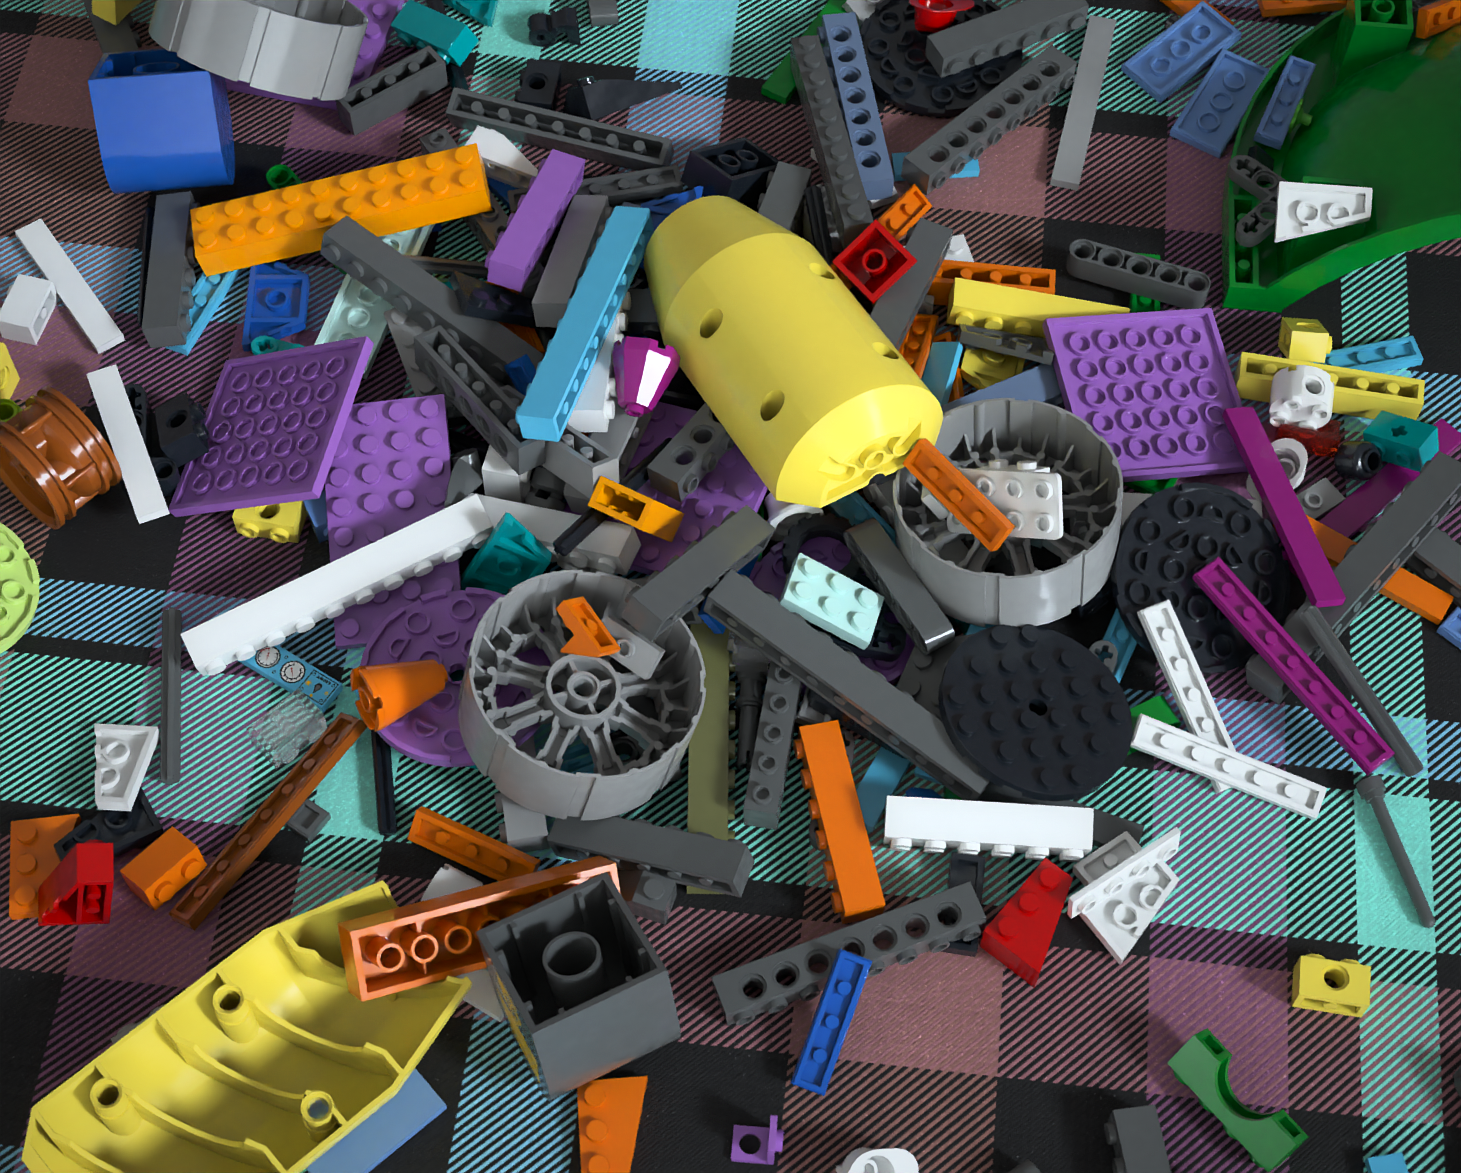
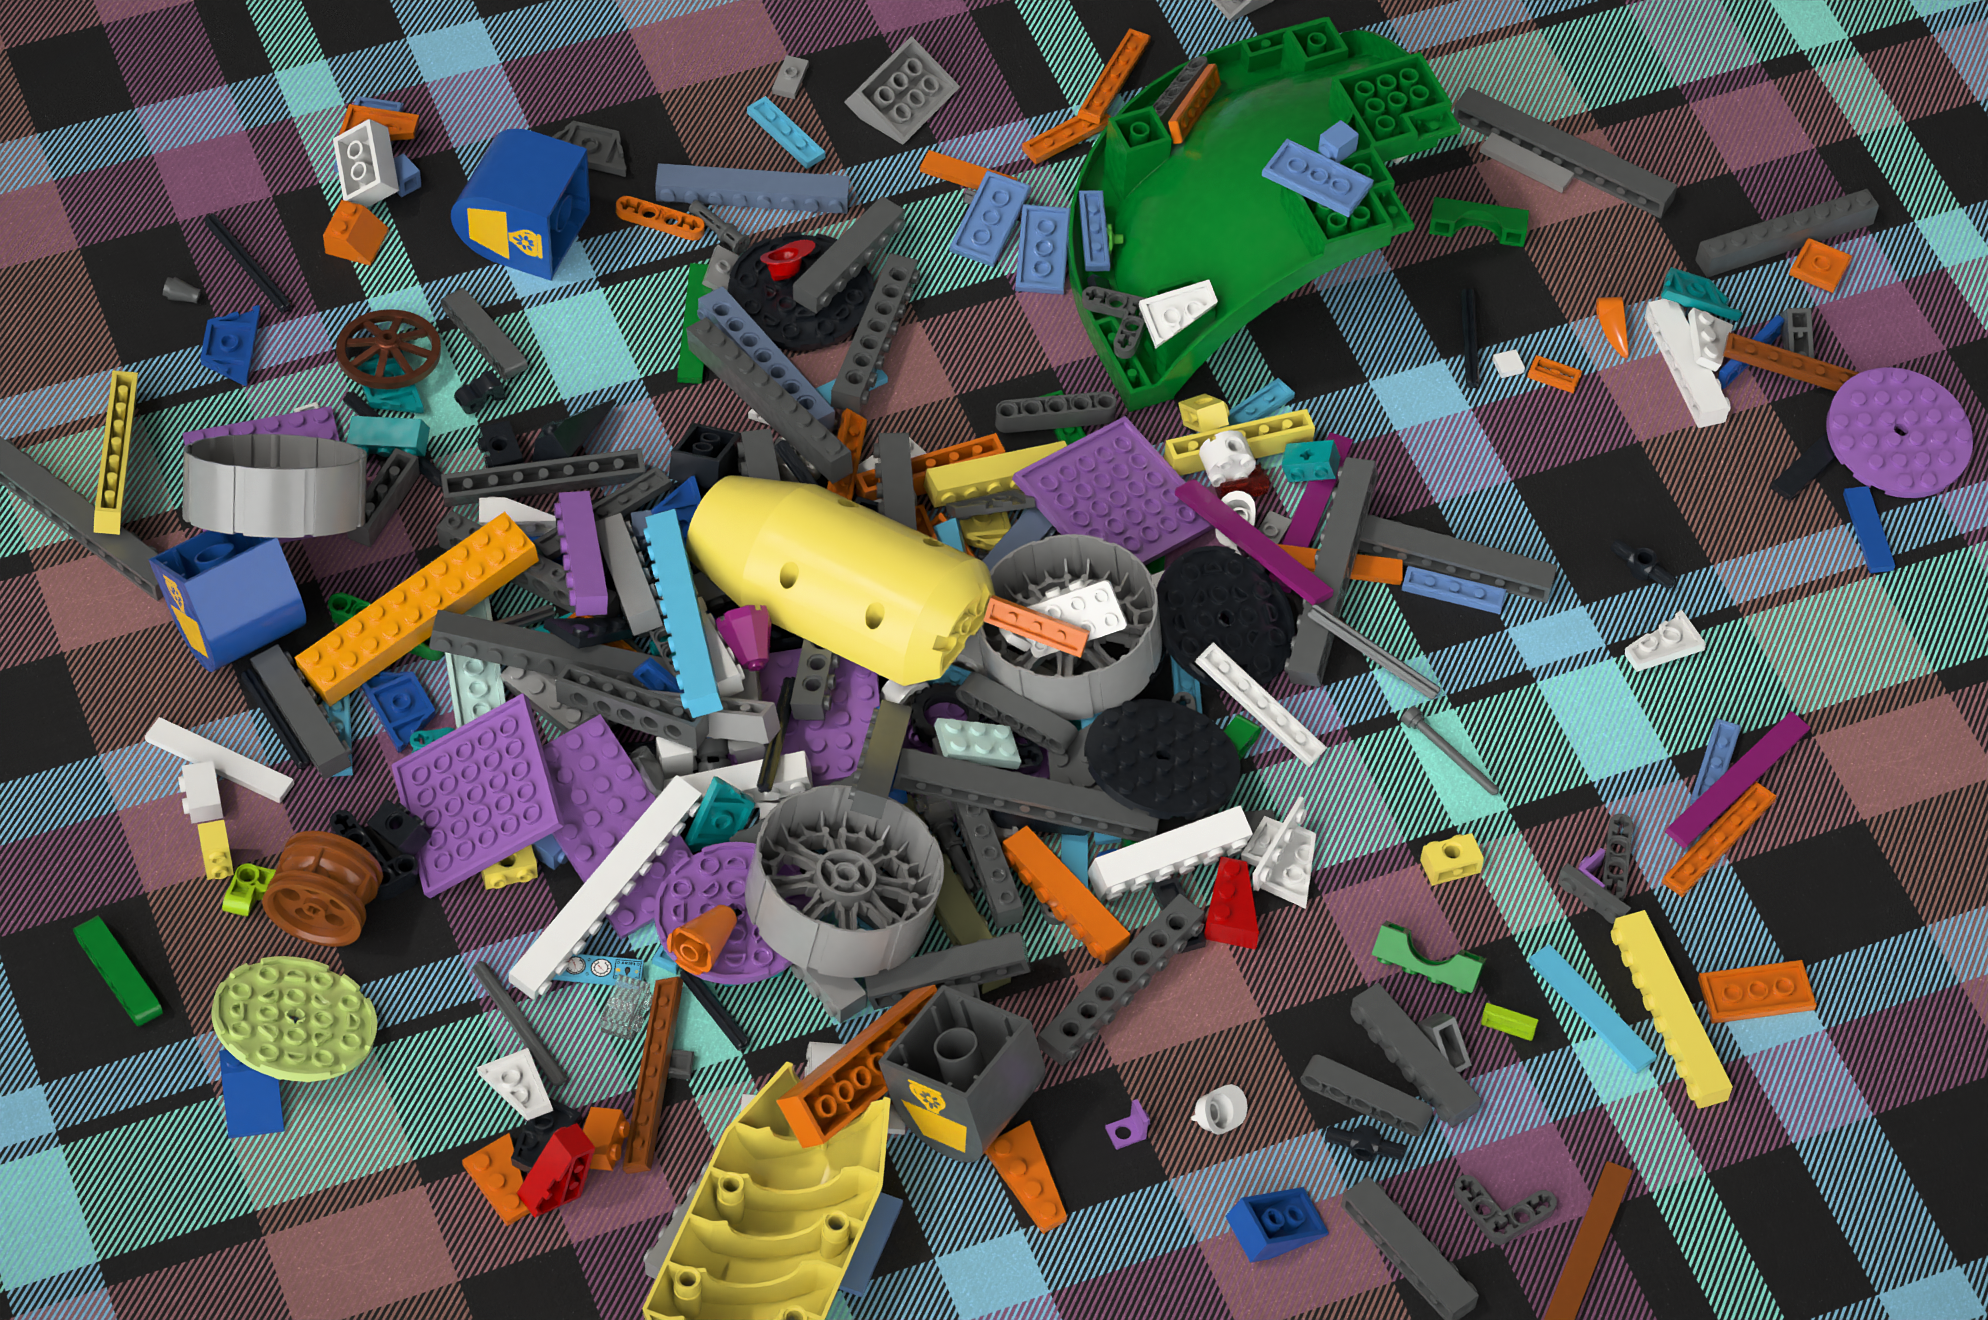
camera: 30 degrees left, 5 degrees down
white tile [86,364,170,524] -> none
orange plate [407,806,541,881] -> none
orange slope [556,596,621,657] -> none
light orange slope [588,476,685,543] -> none
light grey plate [603,614,665,680] -> none
blue tile [790,949,872,1096] -> none
red slope [832,220,918,304] -> none
light grey tile [1050,15,1117,191] -> none
white tile [1130,714,1327,820] -> none
magenta tile [1192,556,1395,776] -> none
black head [1334,440,1382,481] -> none

